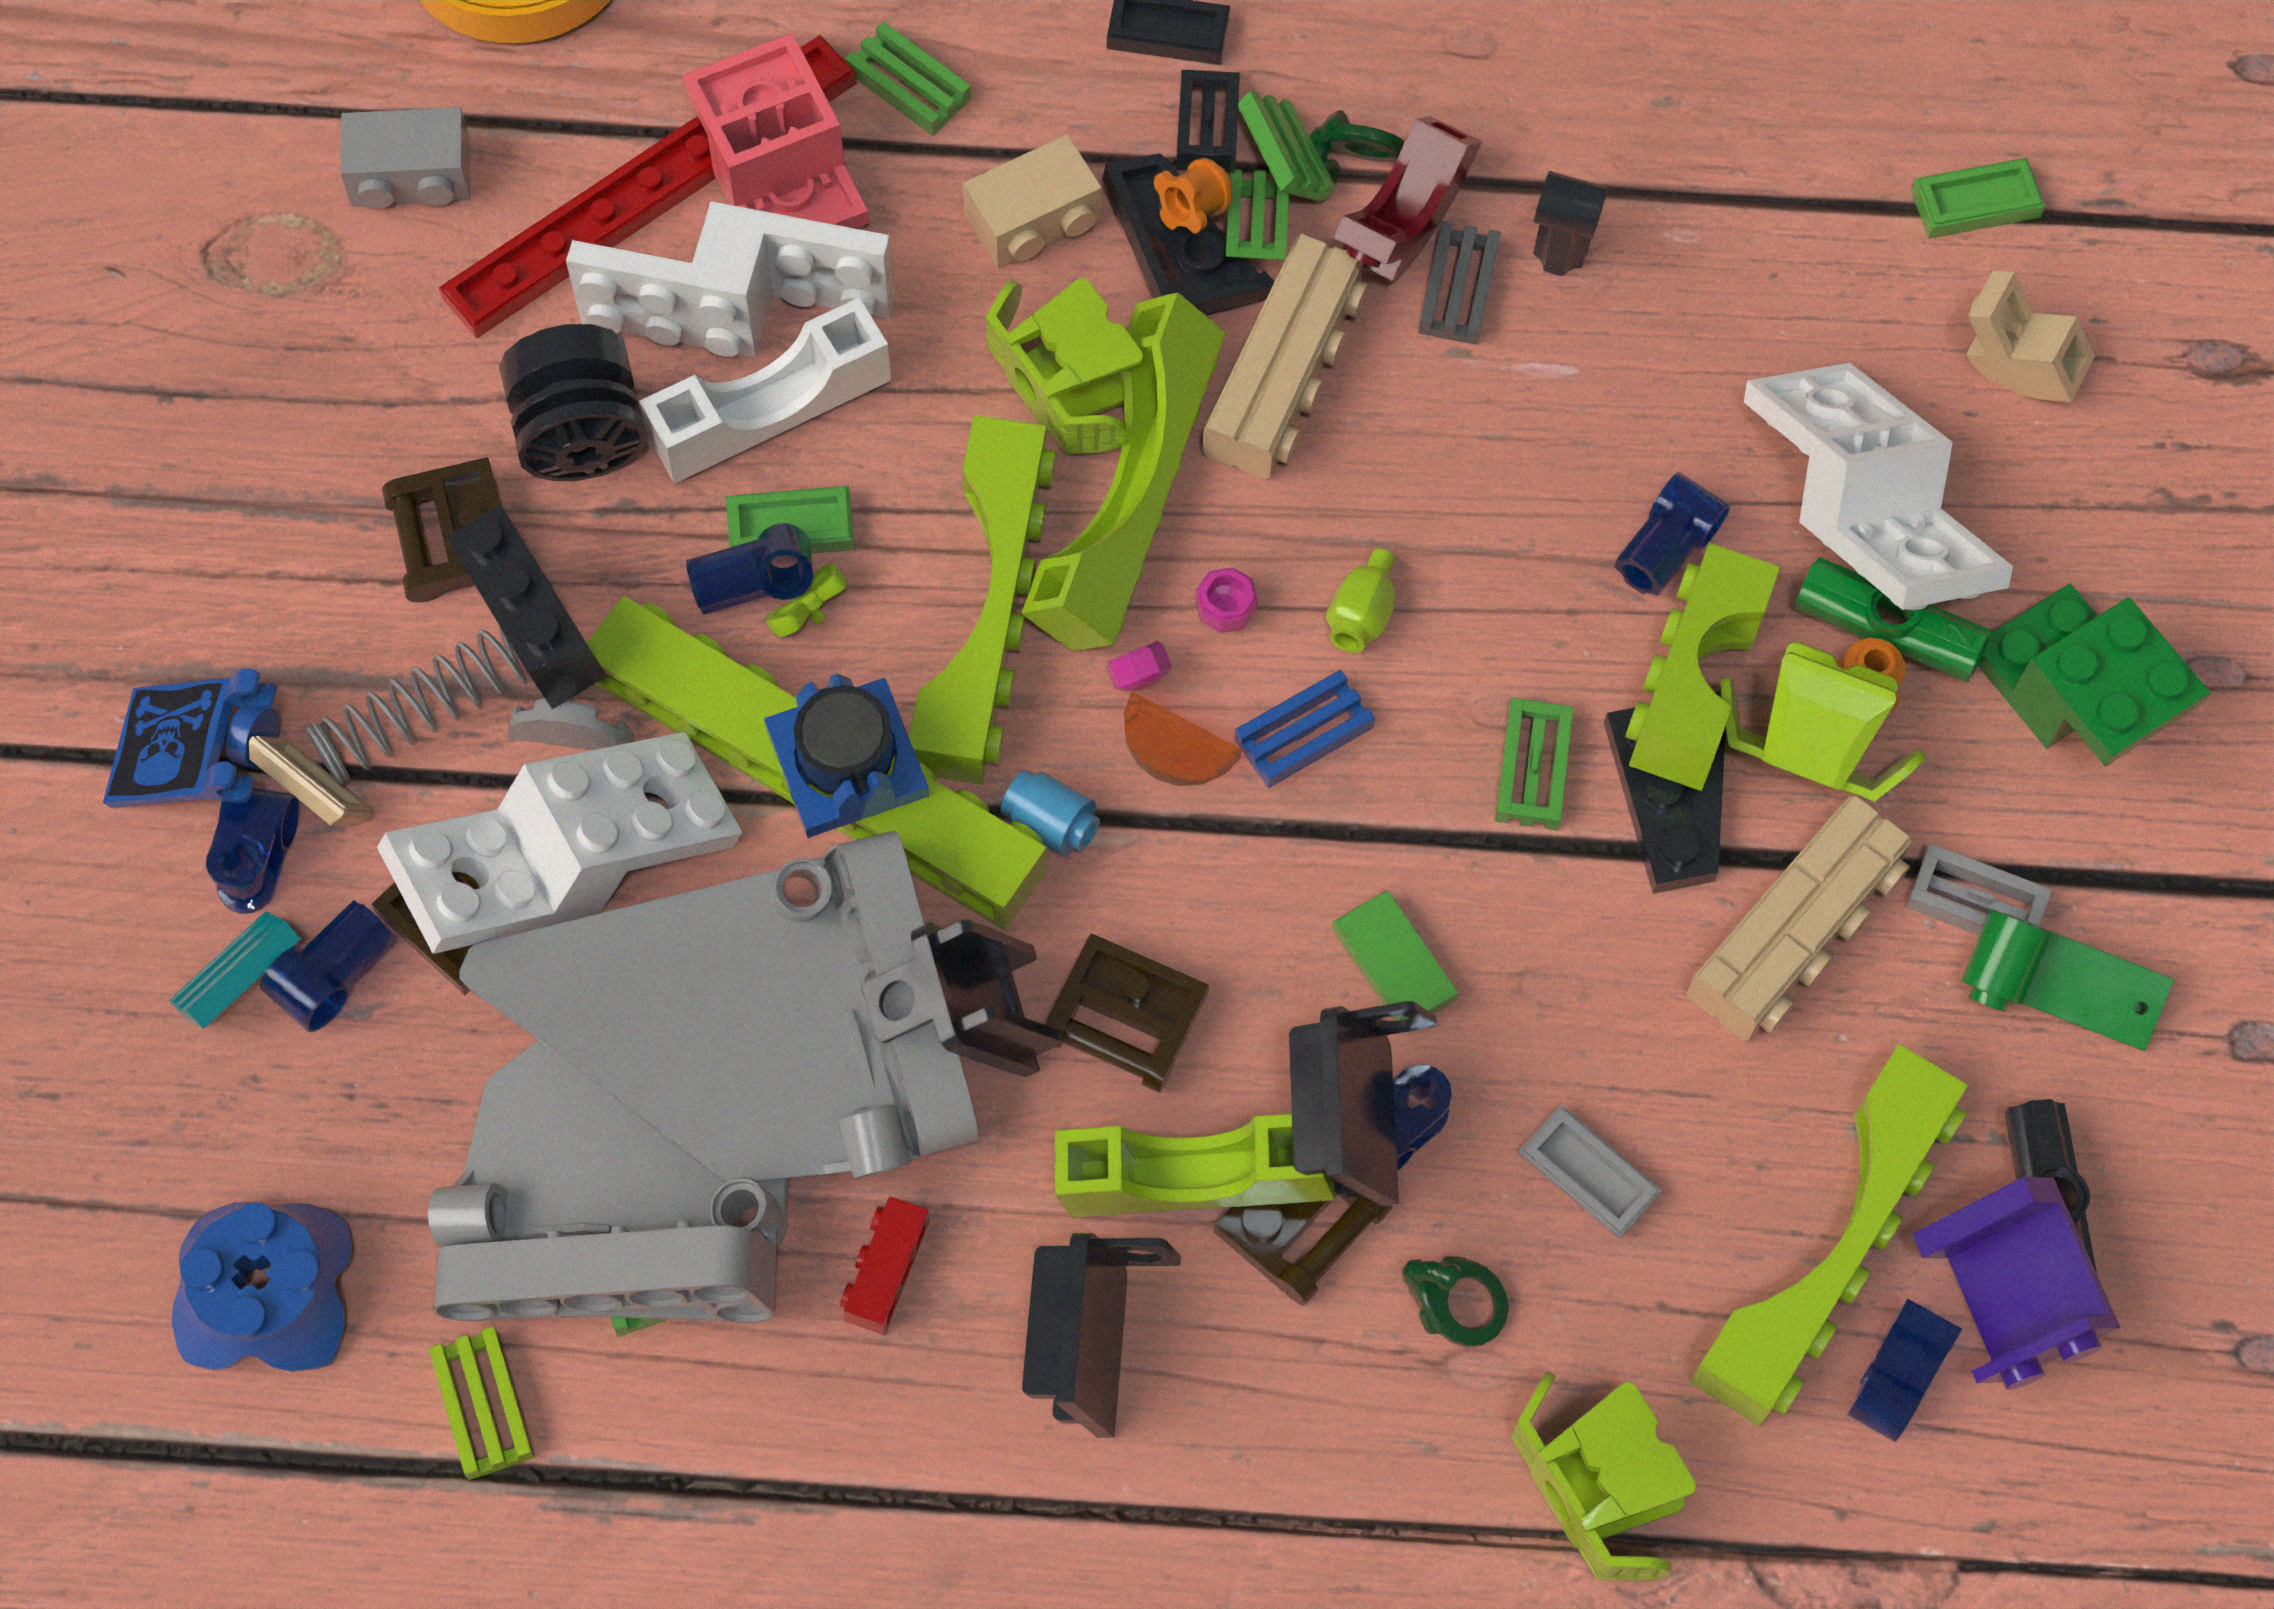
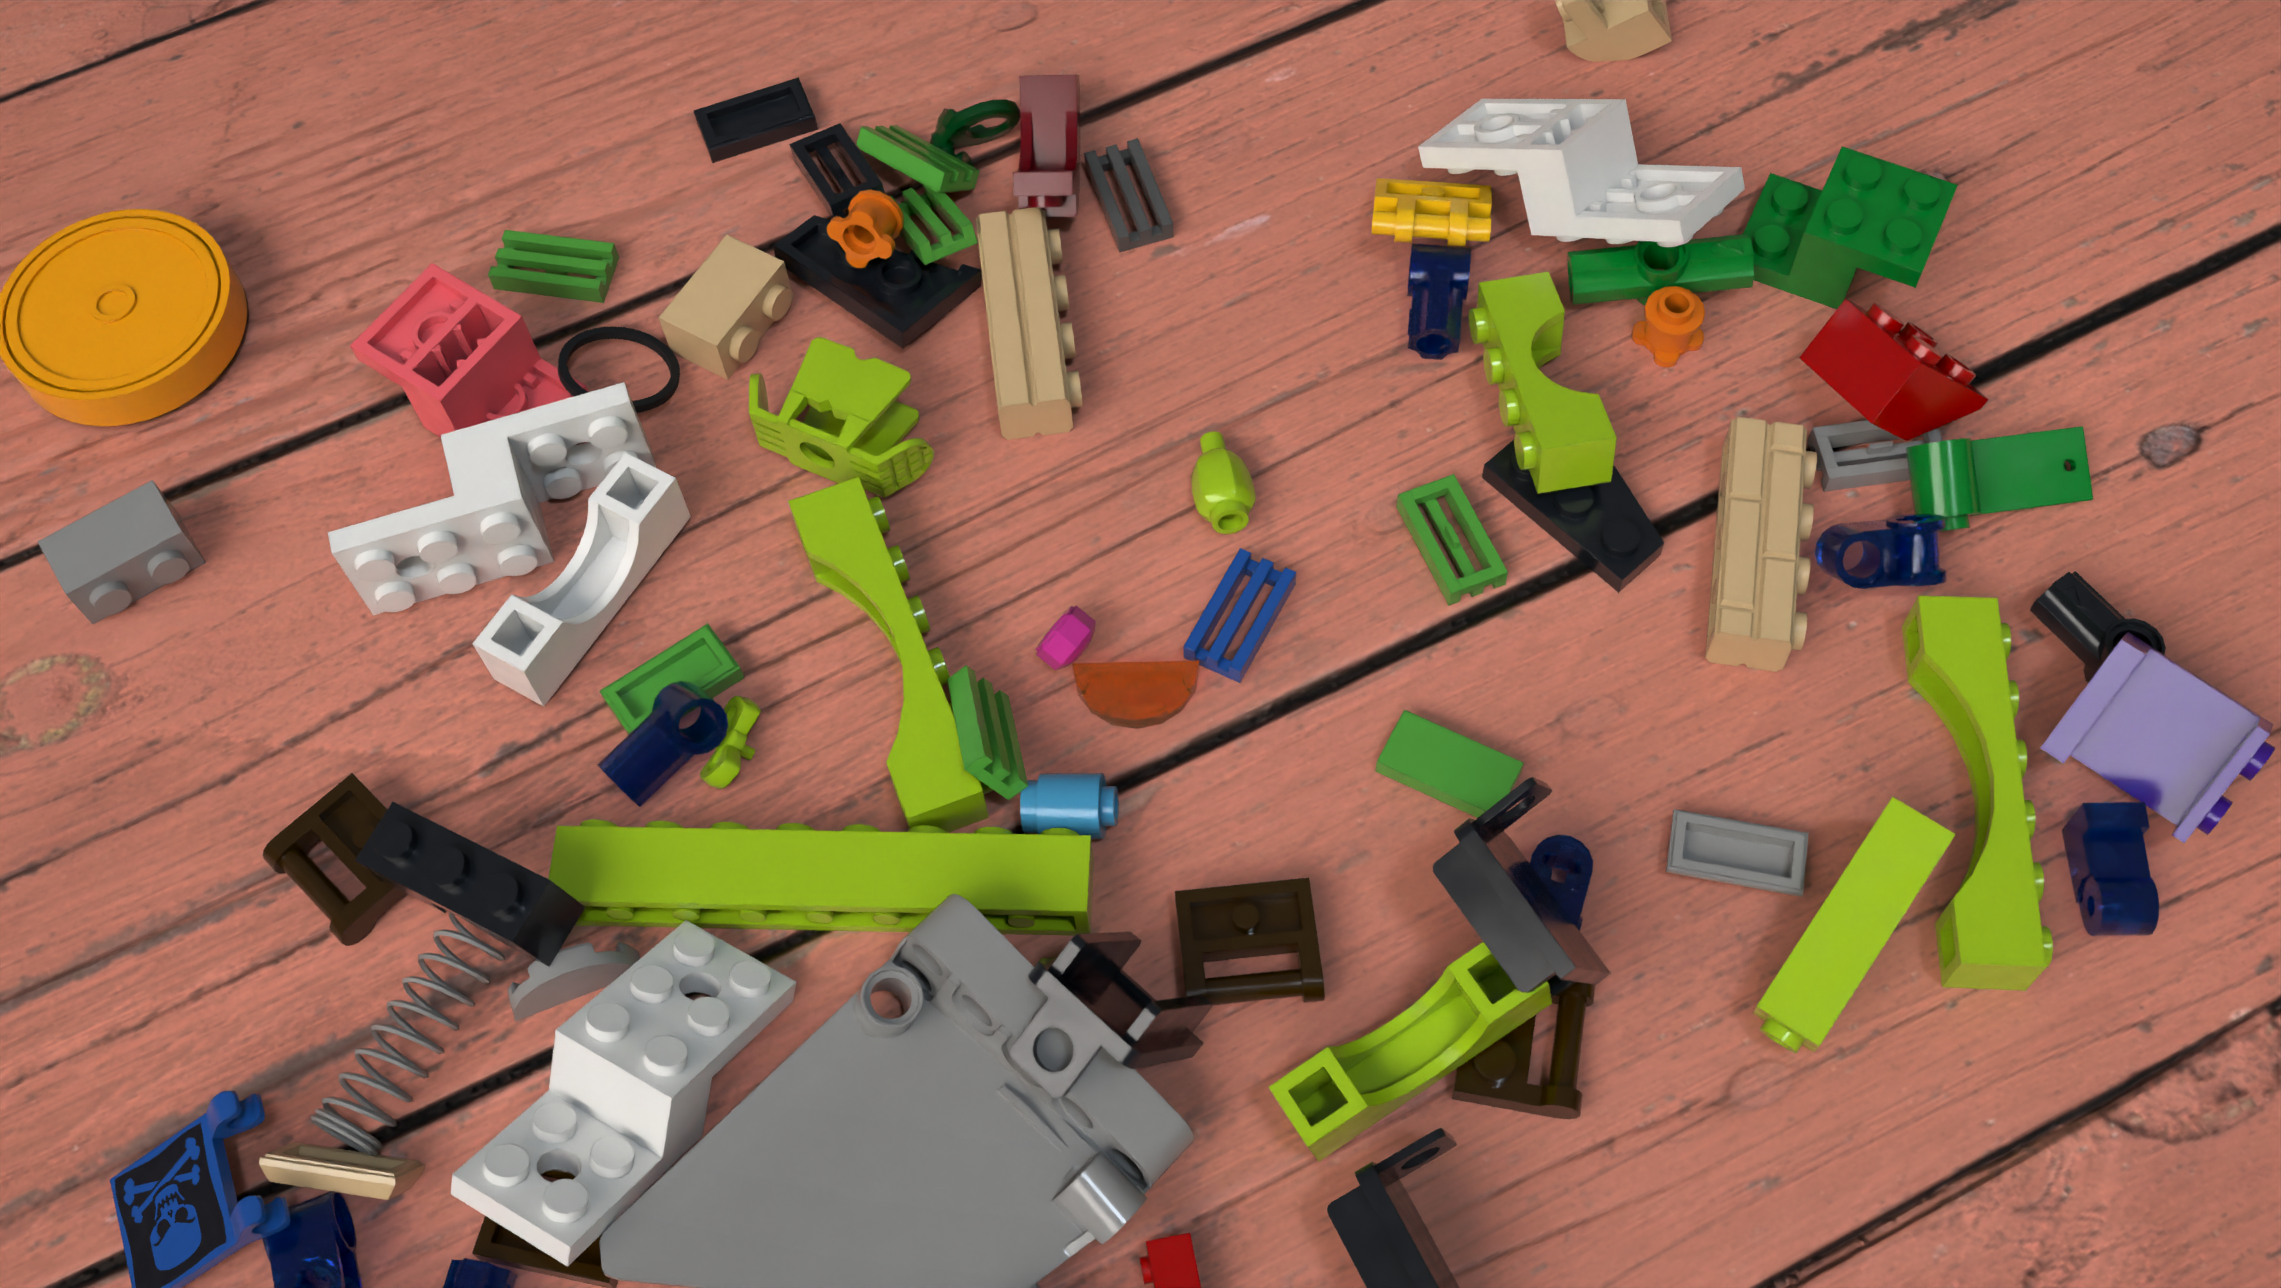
camera: 25 degrees left, 5 degrees down
blue tile [225,707,280,769] -> none
red tile [438,35,857,339] -> none
black wheel [499,324,647,481] -> none
piece [764,674,929,838] -> none
lime arch [1021,292,1226,651] -> none
dark pink tile [1196,567,1258,633] -> none
dark green piece [1402,1256,1509,1347] -> none
lime piece [1511,1371,1696,1581] -> none
black piece [1533,171,1608,276] -> none
lime piece [1721,641,1926,802] -> none
none -> black piece [558,327,680,413]
none -> bright green tile [947,665,1028,800]
none -> yellow plate [1371,178,1492,247]
none -> lime slope [1753,796,1956,1053]
none -> red slope [1799,299,1989,441]
none -> clear blue piece [1815,514,1947,589]

